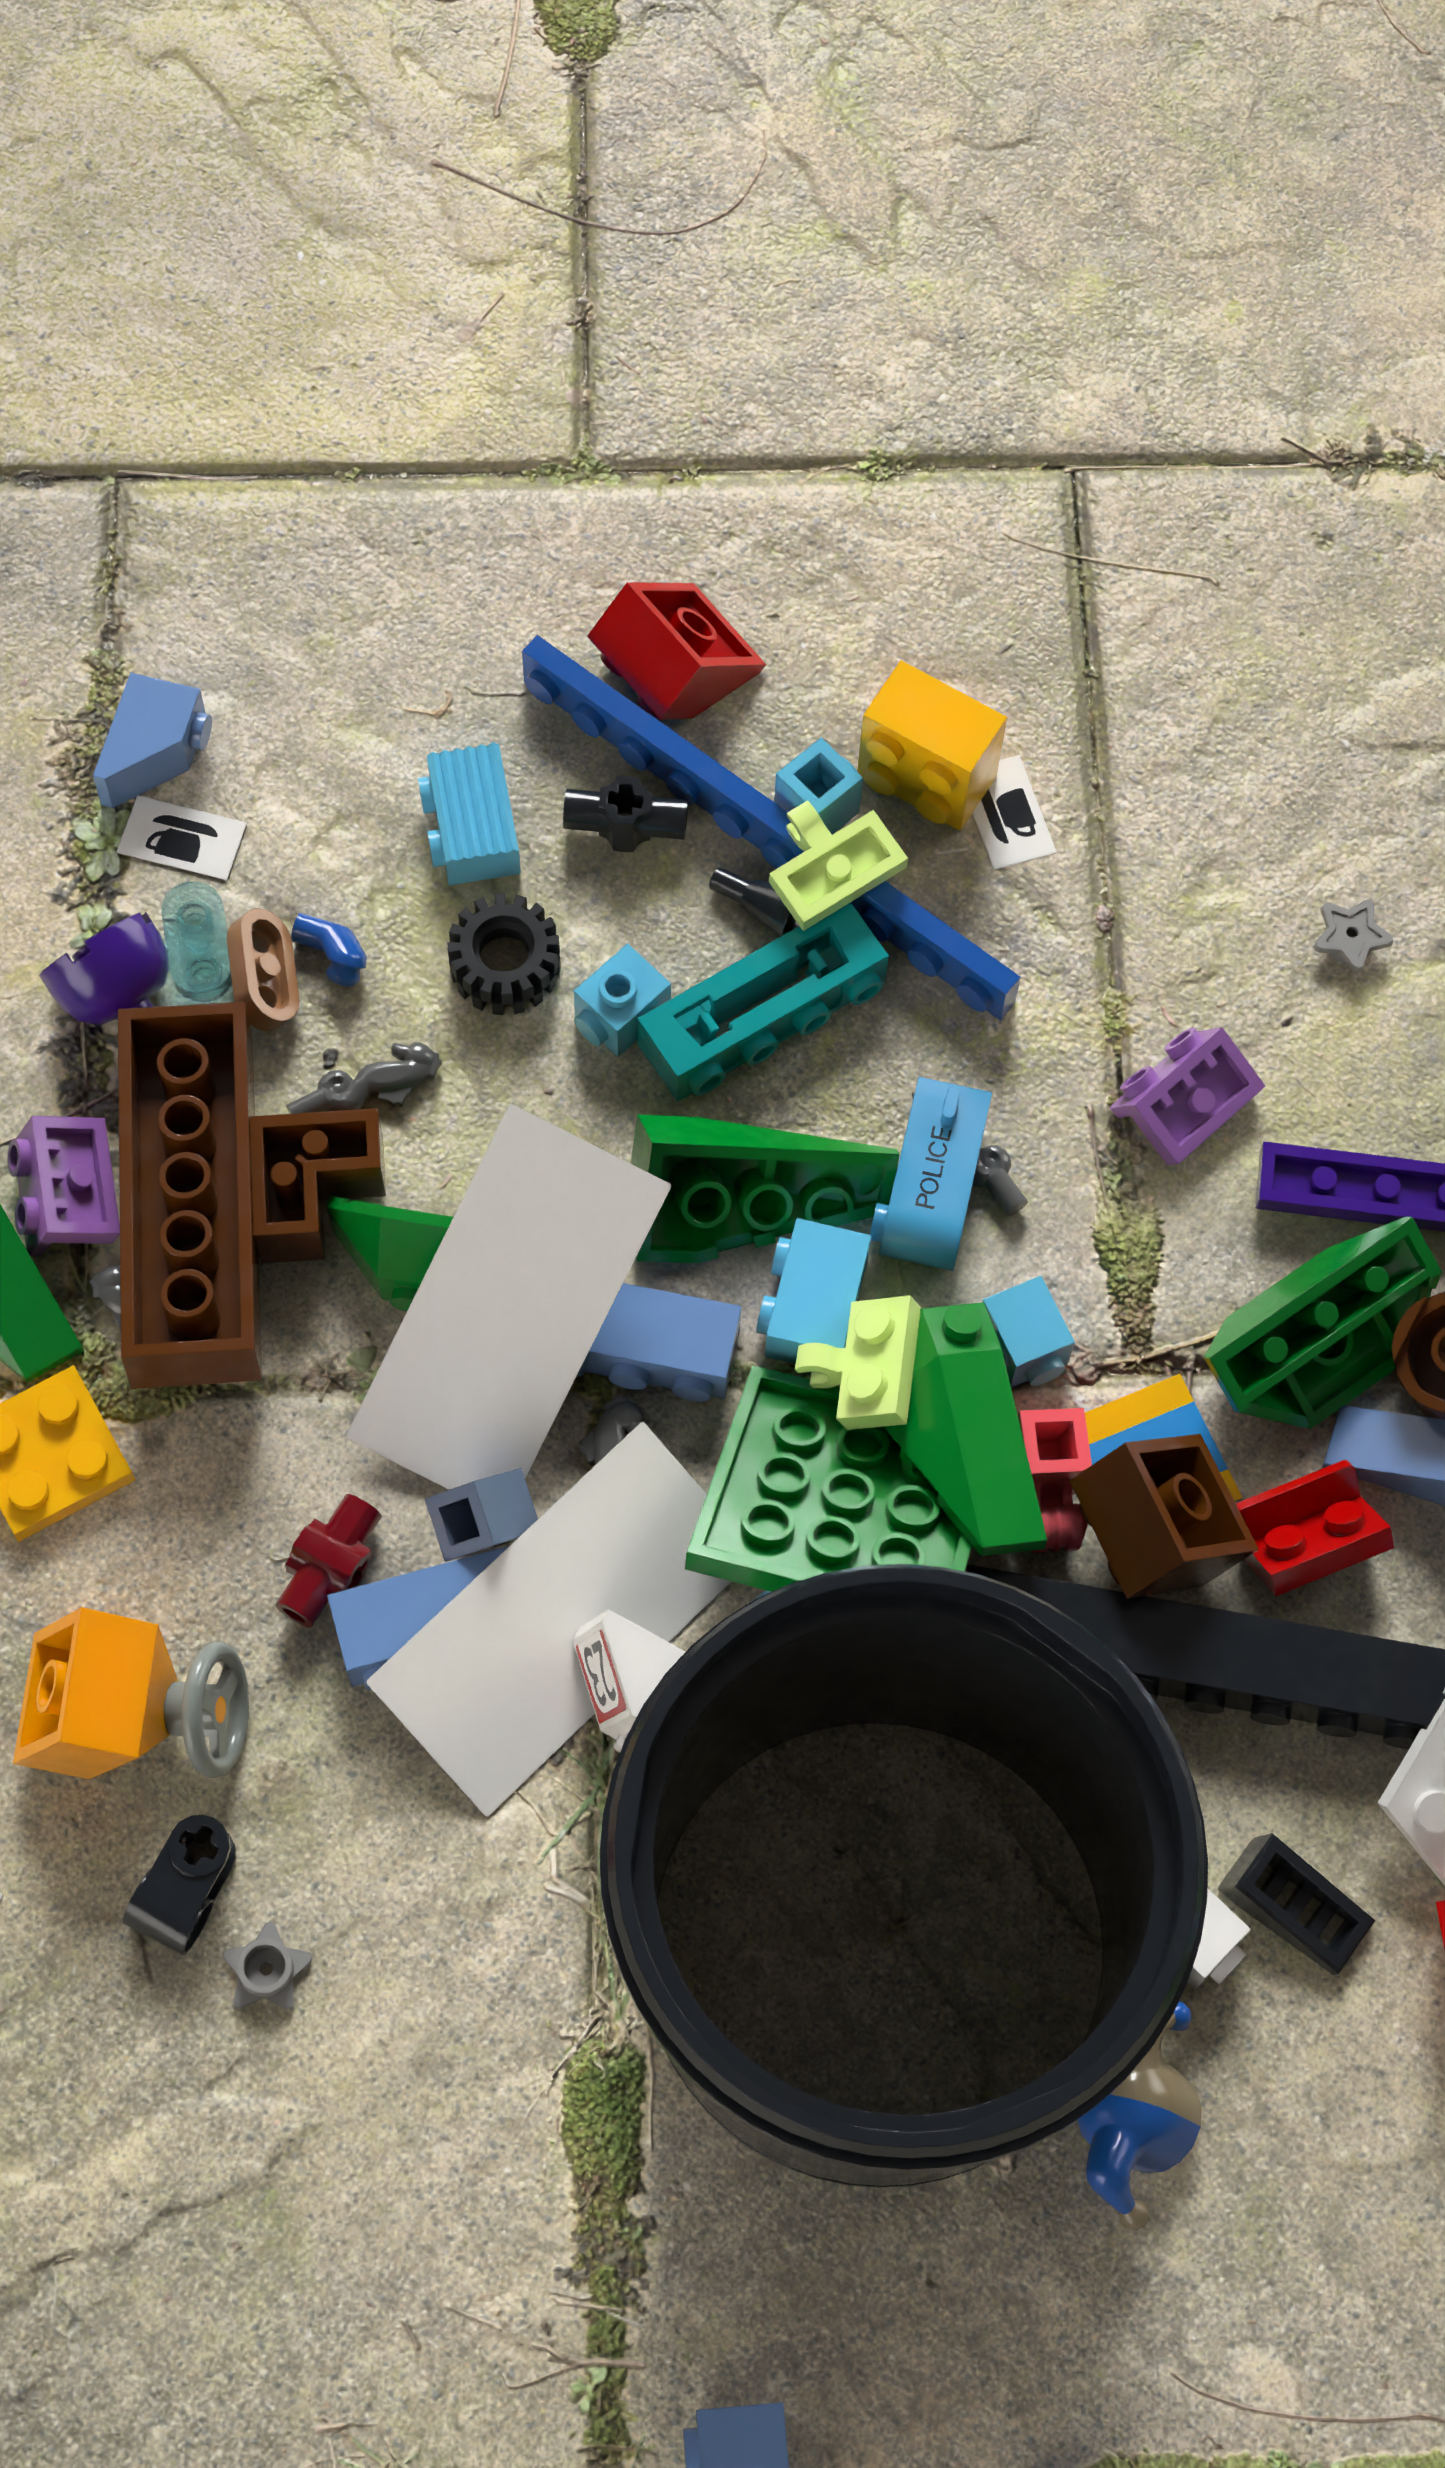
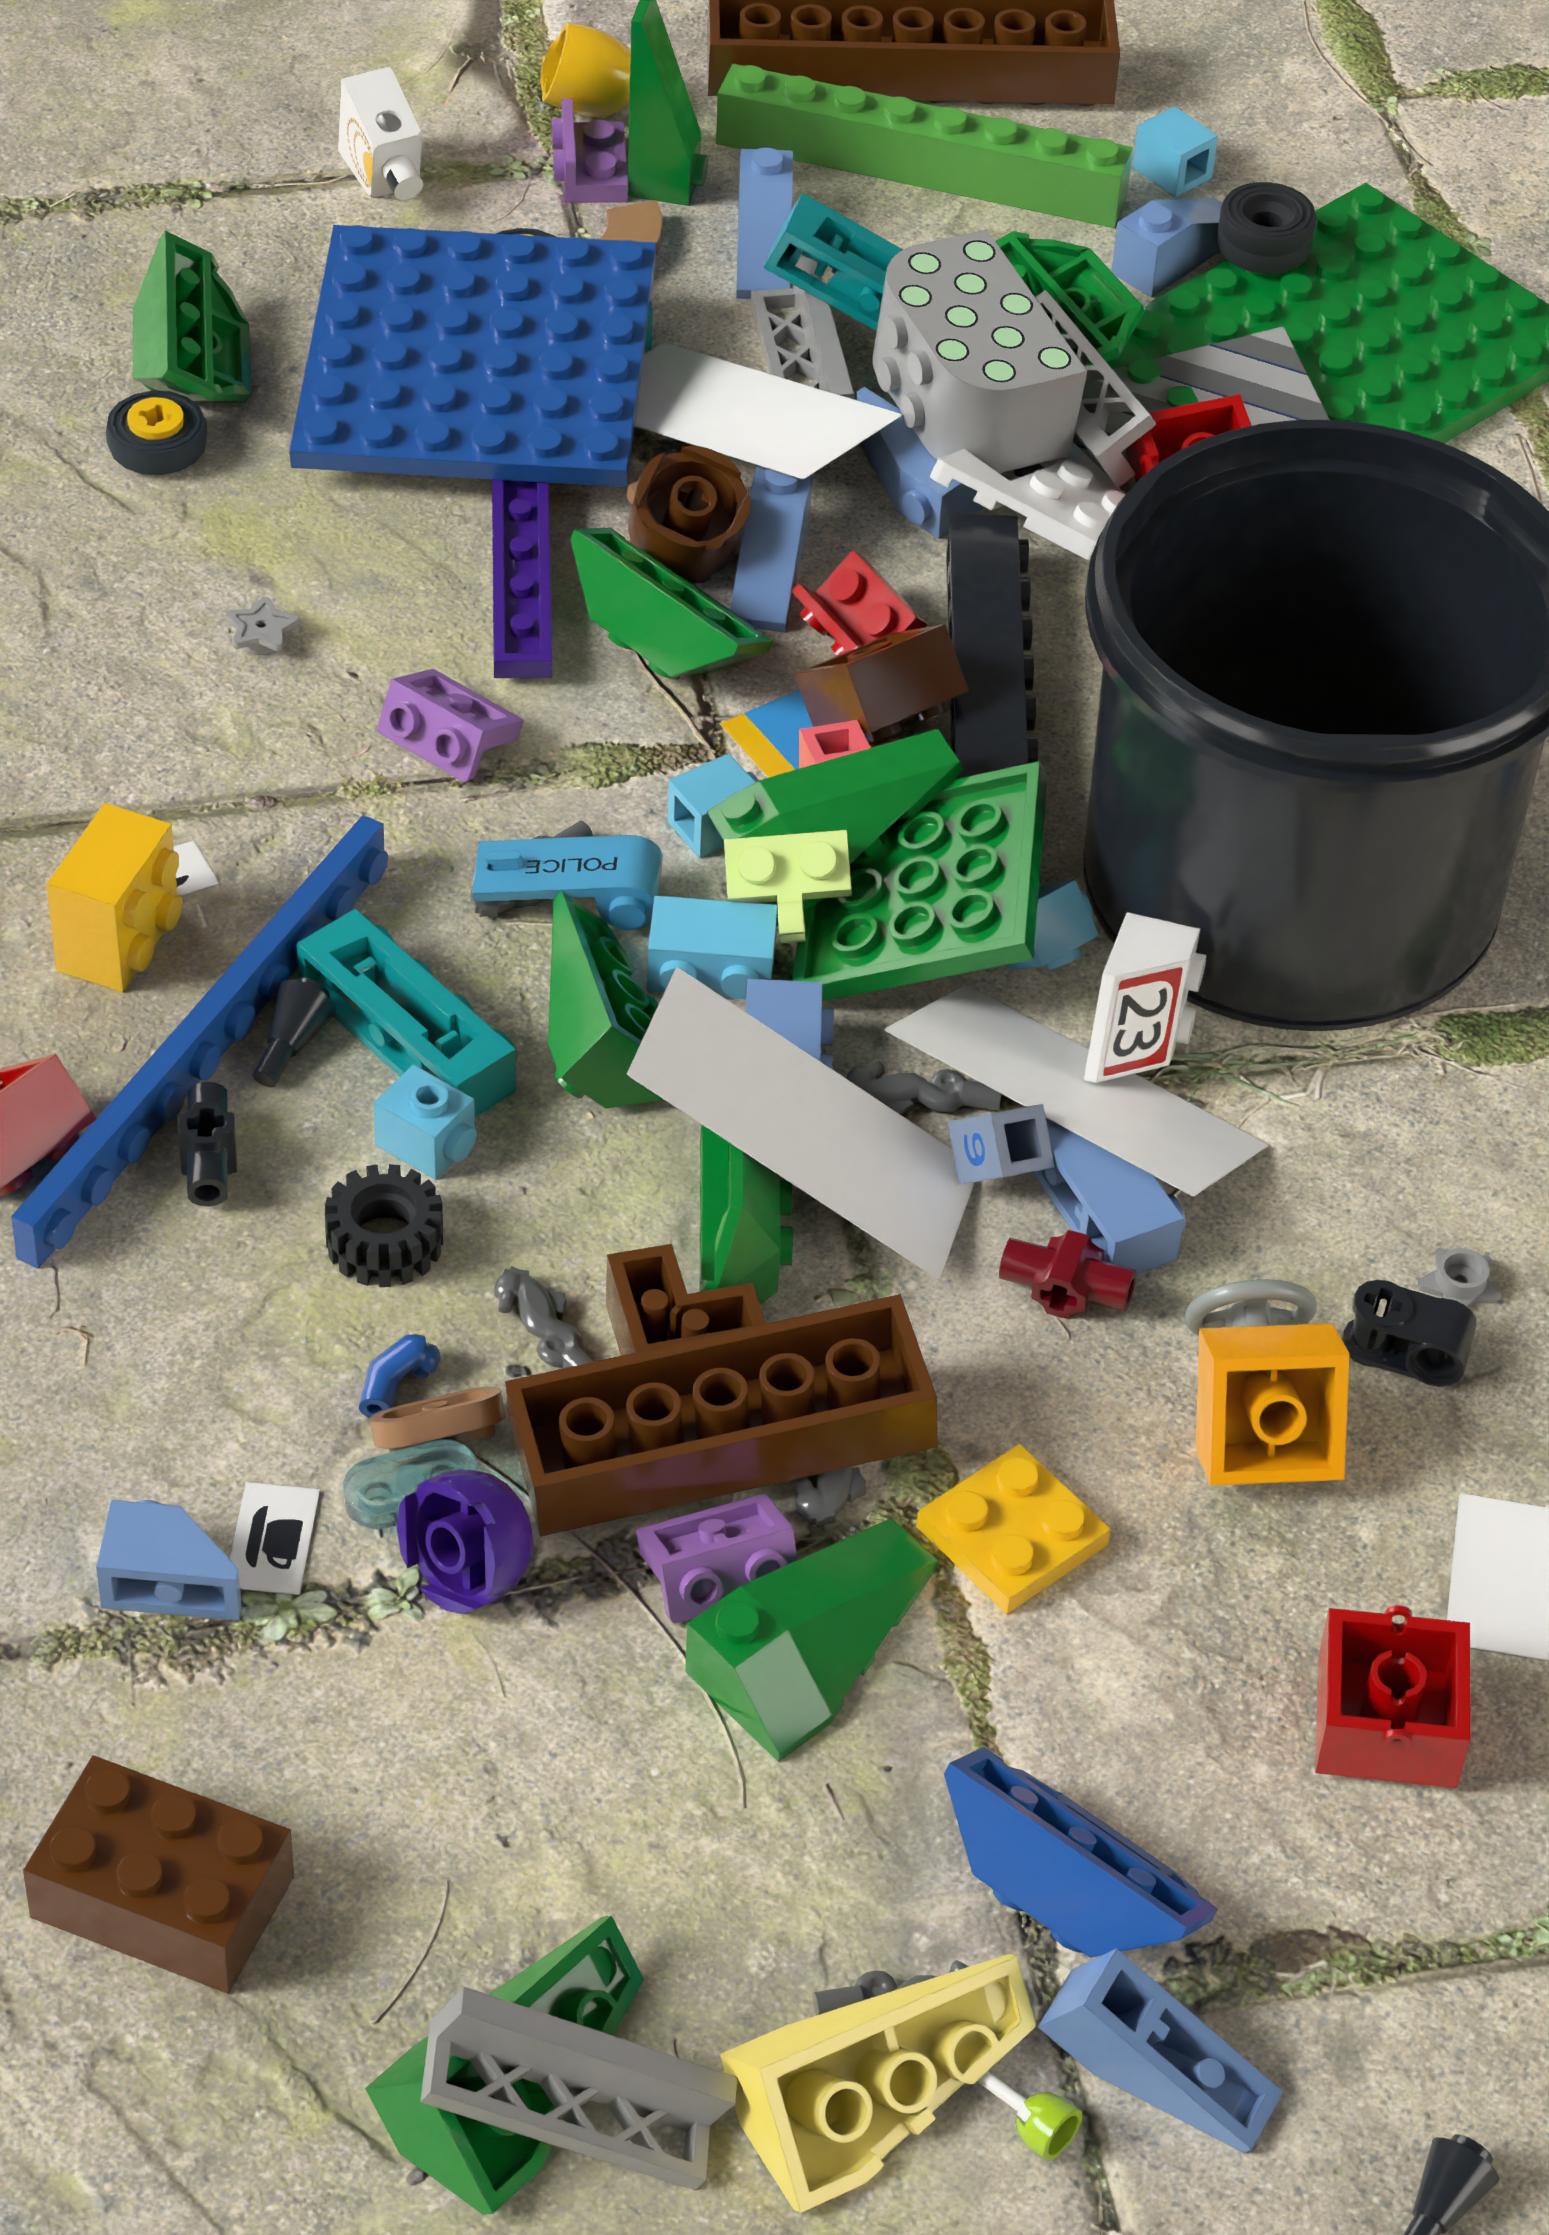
camera: 100 degrees left, 20 degrees down
medium azure brick [418,742,521,885] -> none
yellowish green plate [769,801,908,931] -> none
medium azure brick [774,737,863,834] -> none

